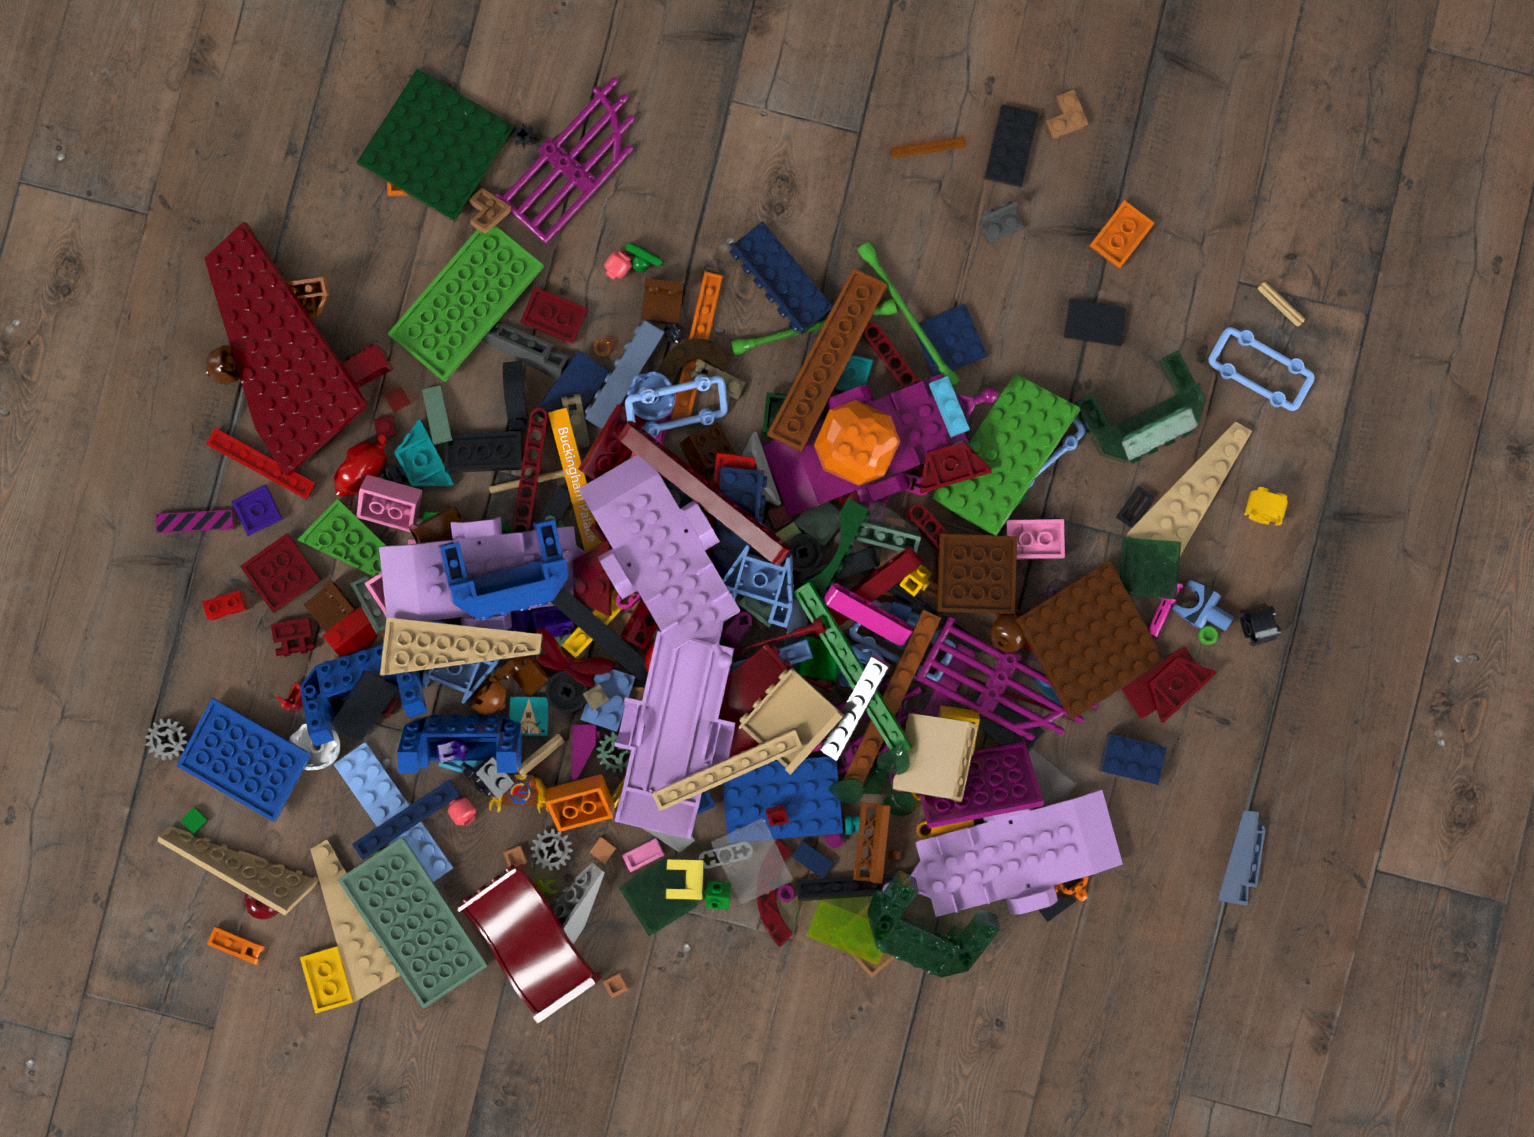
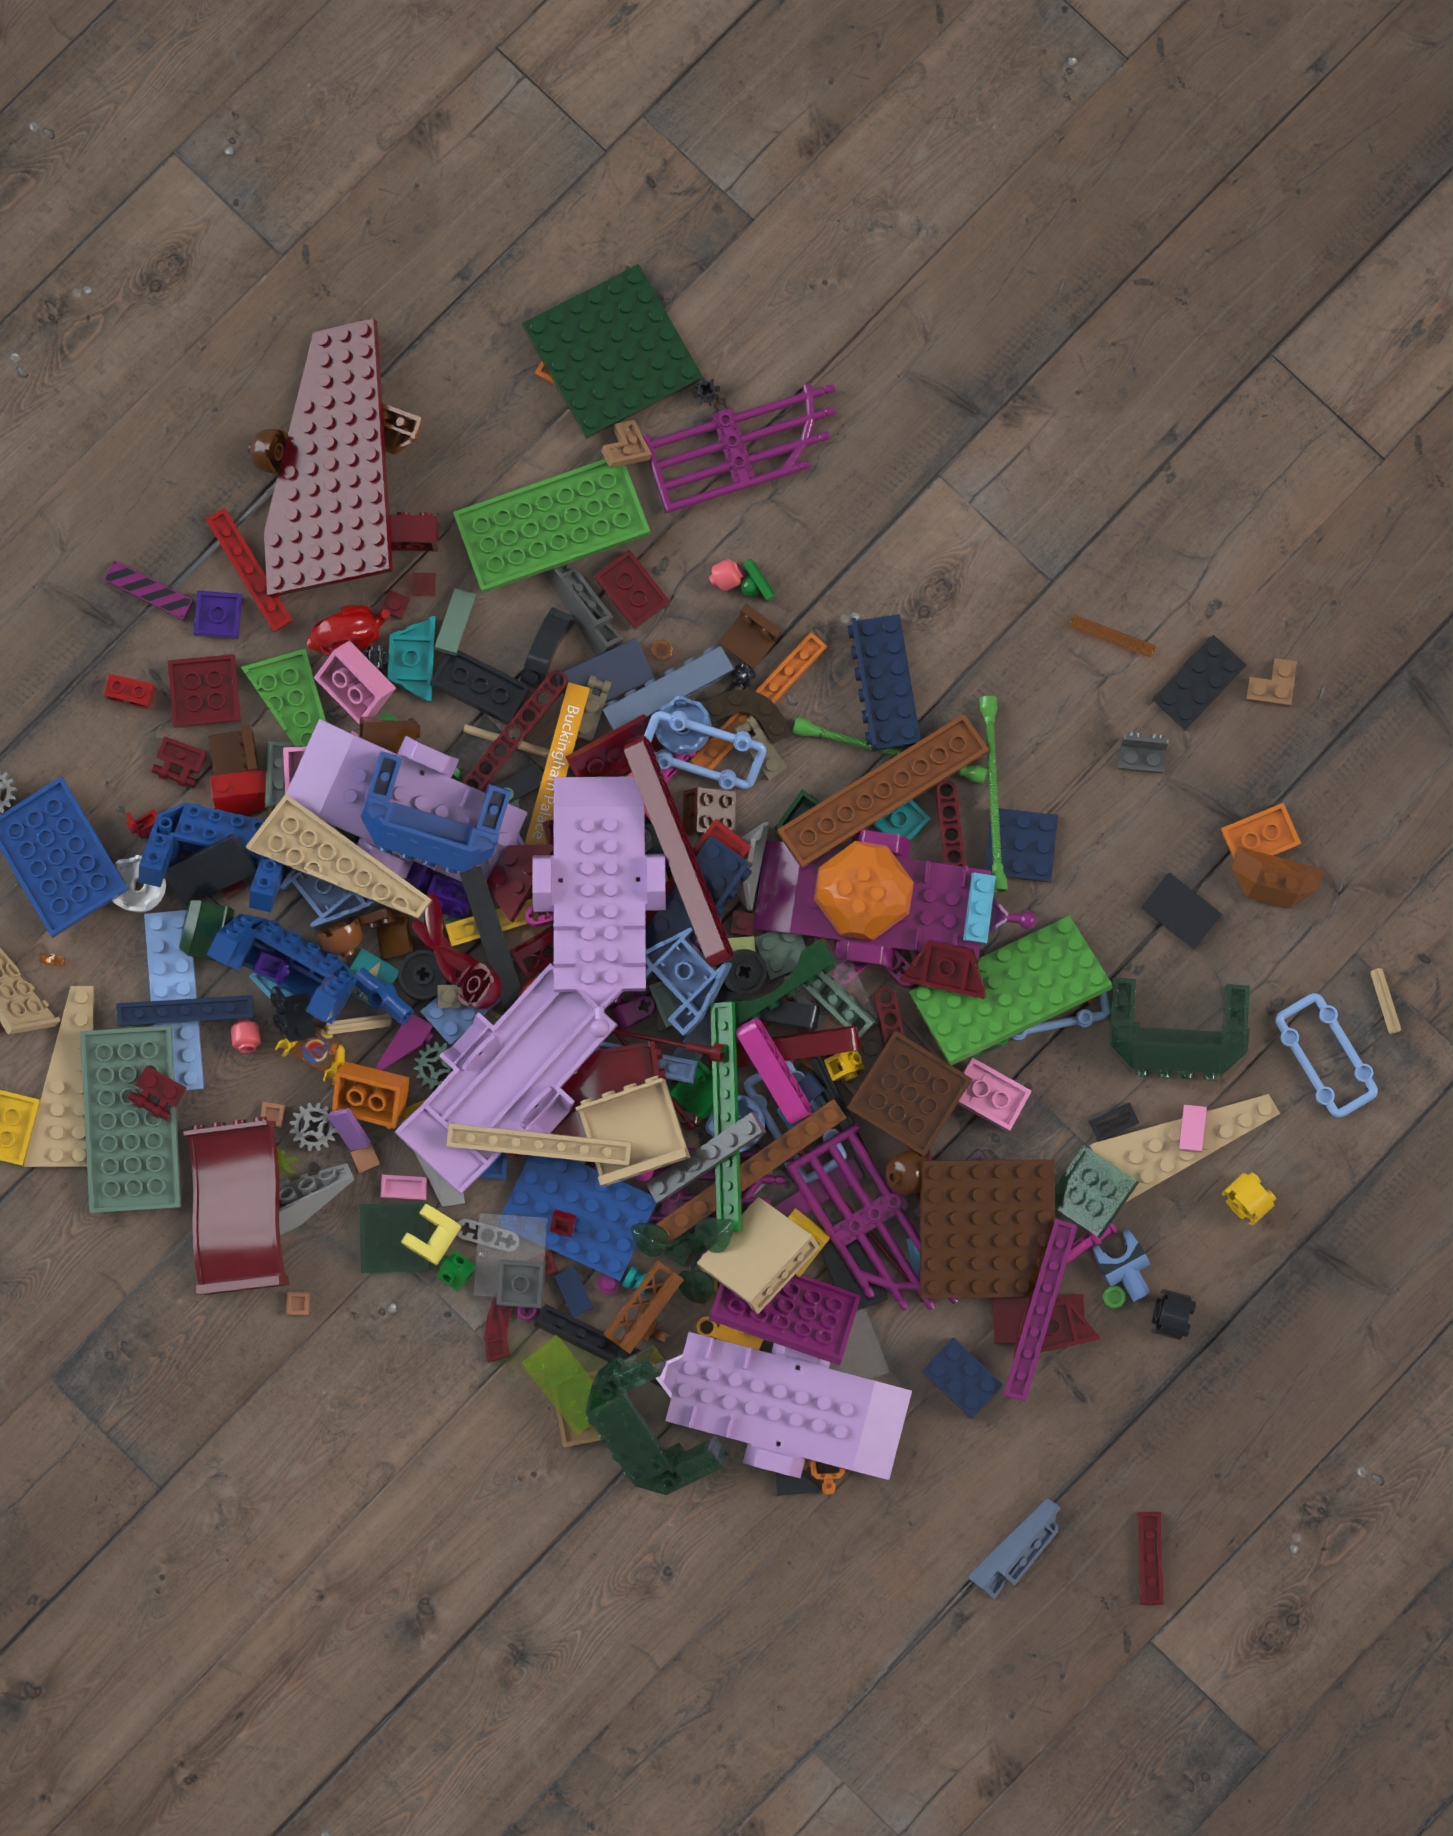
camera: 30 degrees right, 5 degrees down
none -> clear orange tile [39,953,65,966]
none -> dark red plate [128,1065,187,1121]
none -> dark green slope [179,900,235,961]
none -> medium lavender tile [328,1108,371,1151]
none -> blue piece [354,967,414,1025]
none -> dark red cylinder [457,963,502,1010]
none -> dark grey tile [496,1259,546,1308]
none -> magenta plate [1003,1219,1078,1402]
none -> dark red tile [1137,1512,1164,1605]
none -> bright pink tile [1179,1105,1207,1153]
none -> dark orange wedge [1231,847,1324,909]

